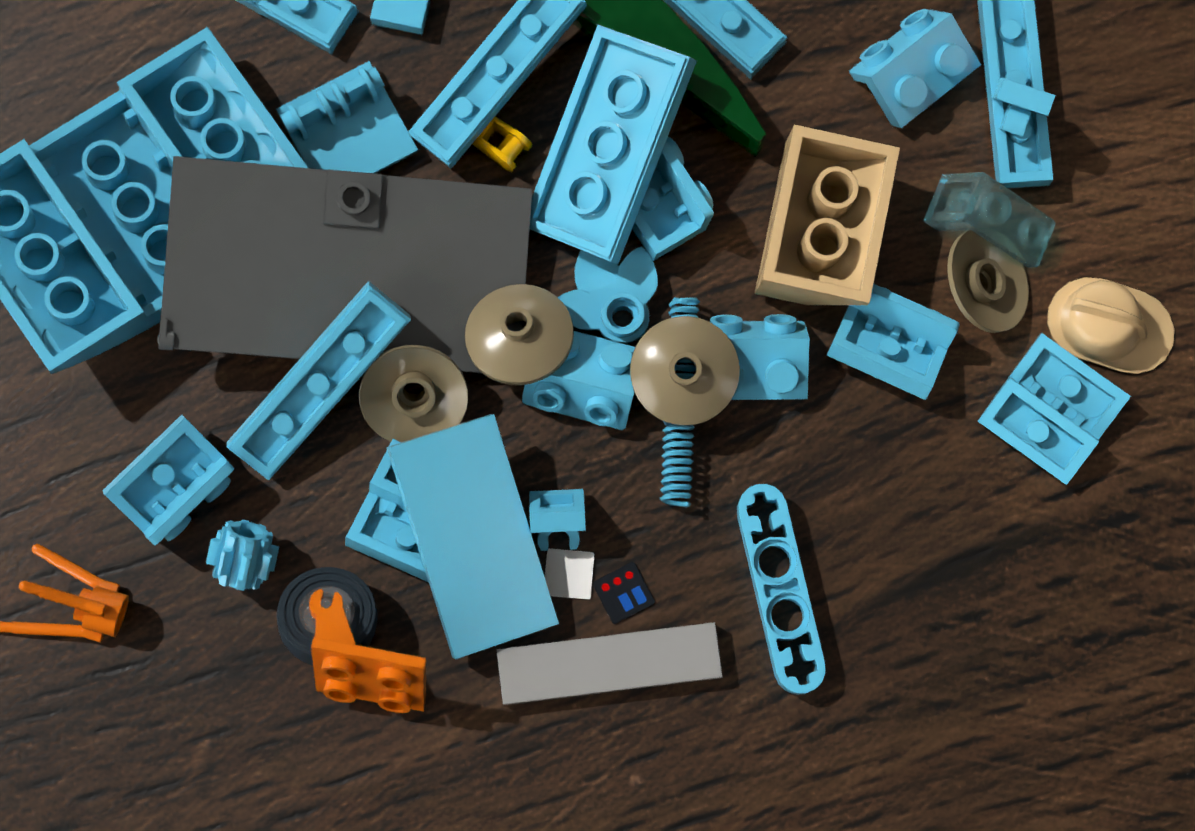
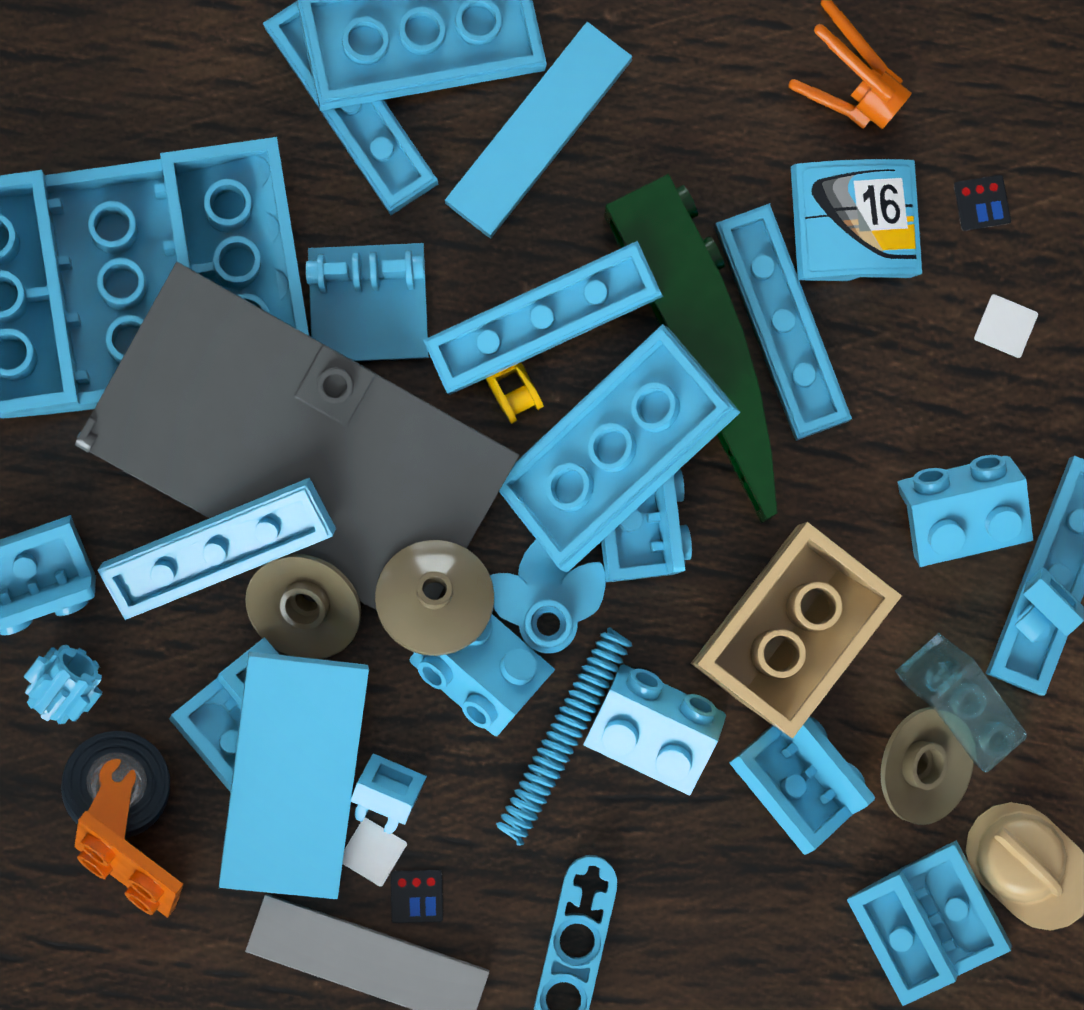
camera: 25 degrees right, 5 degrees up
dark tan dish [630,316,740,426] -> none

